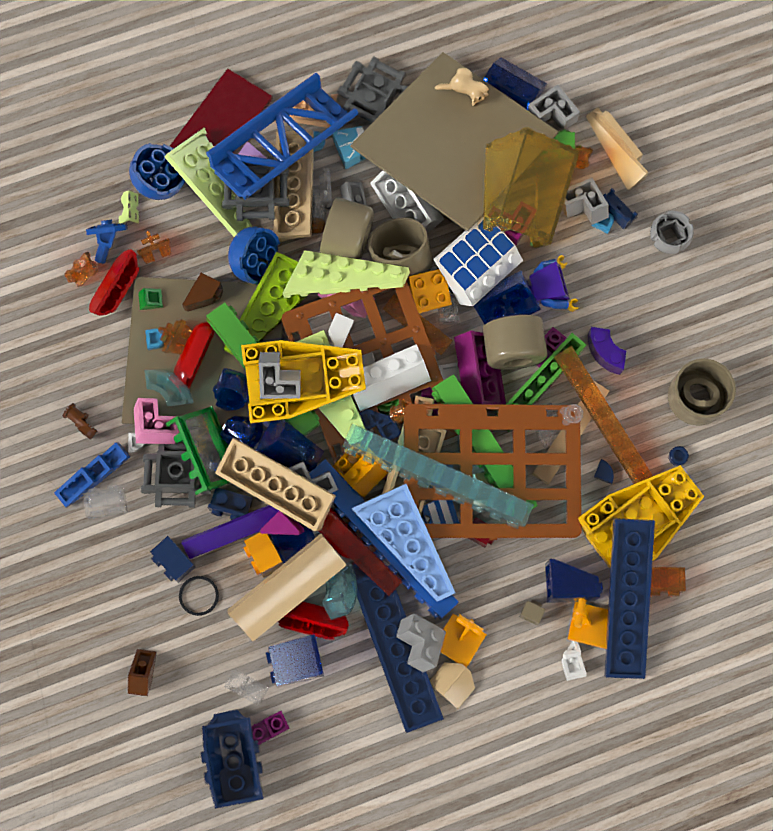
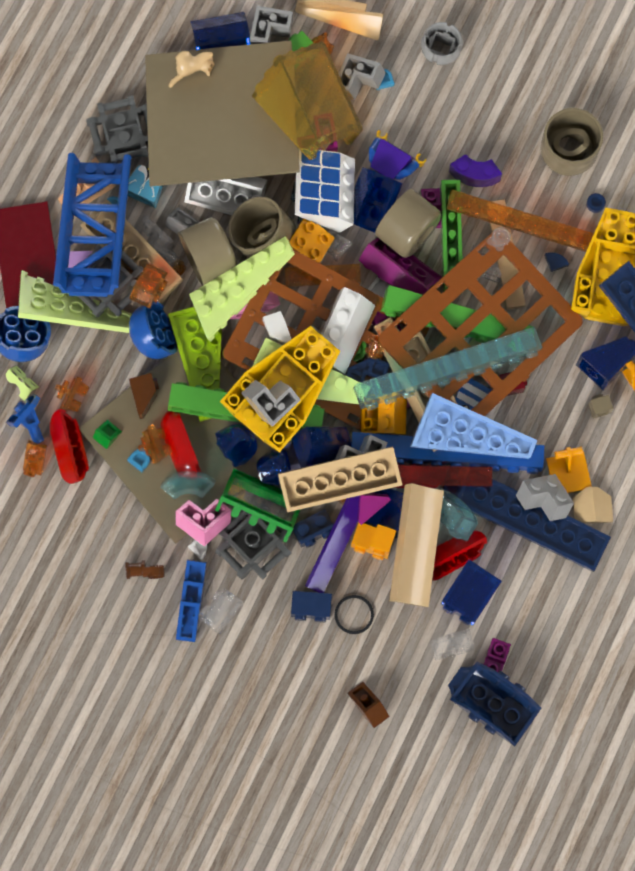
camera: 40 degrees left, 0 degrees up
dark blue hinge [603,188,638,230] -> none
none -> clear orange brick [129,263,168,308]

